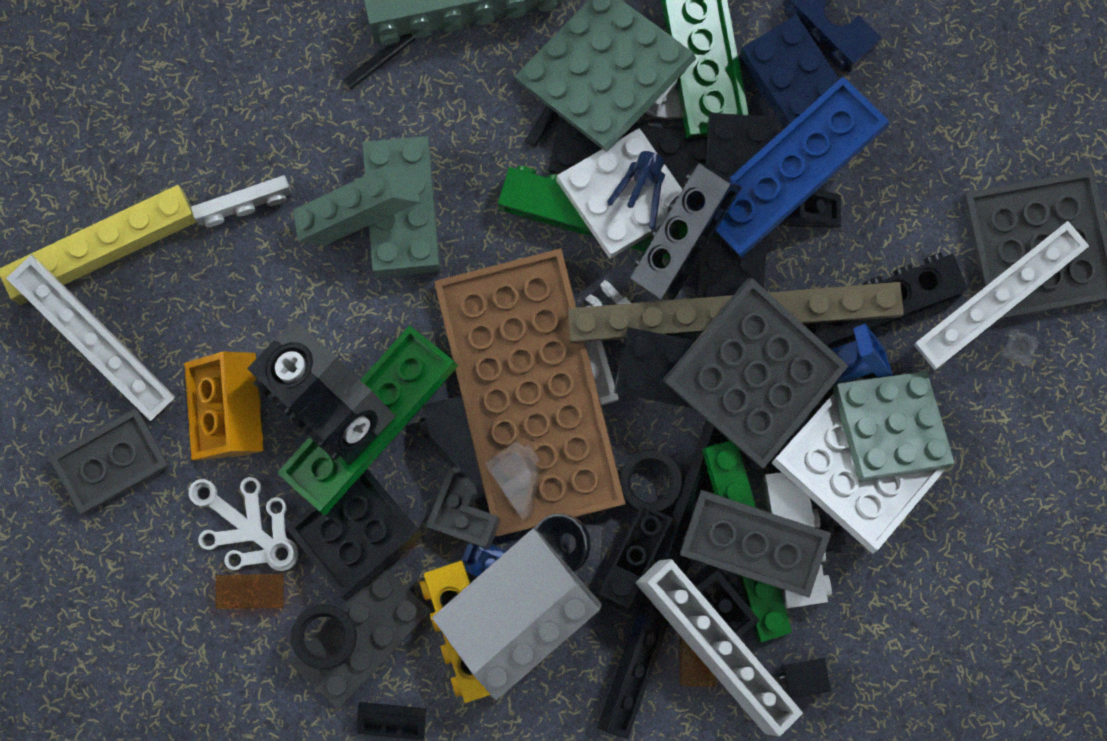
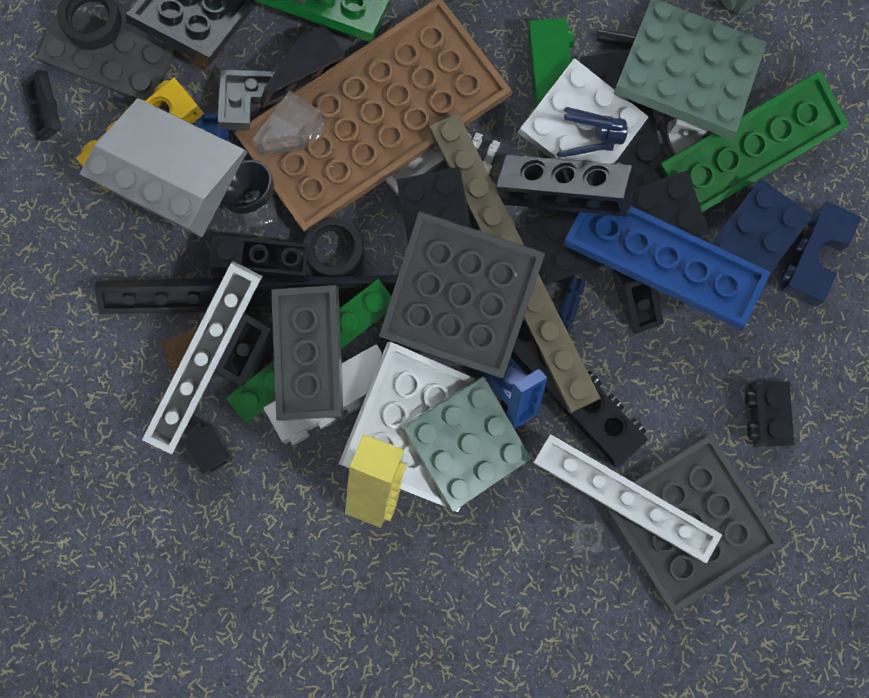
camera: 65 degrees right, 0 degrees up
black plate [821,520,846,553] -> none
none -> light yellow brick [345,434,408,528]
none -> dark blue axle [558,277,585,336]
none -> black bracket [745,381,795,448]

